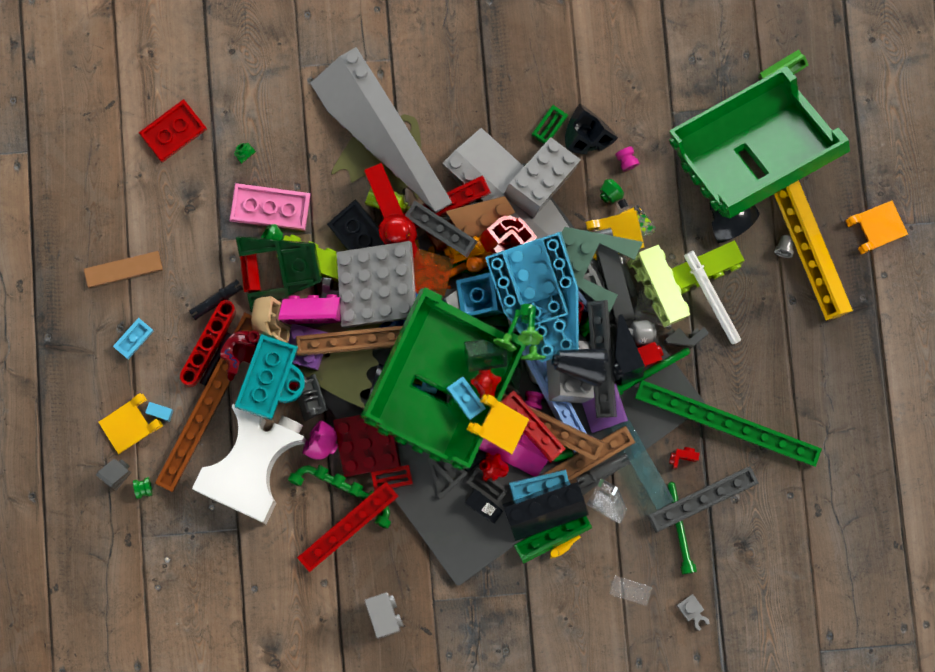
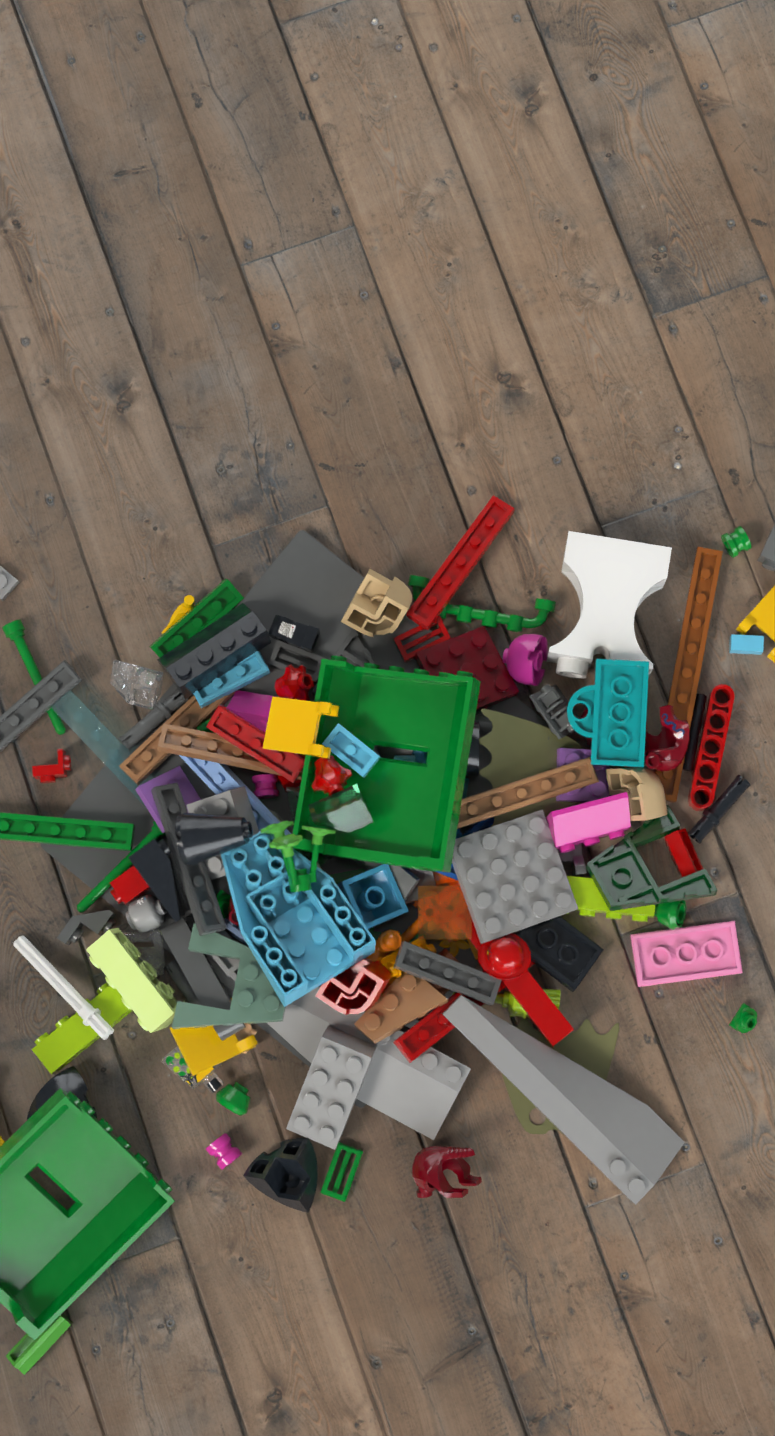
camera: 175 degrees right, 0 degrees up
light grey brick [365,592,403,639] -> none
clear plate [609,576,652,606] -> none
none -> tan brick [341,569,412,637]
none -> dark red piece [411,1146,482,1198]

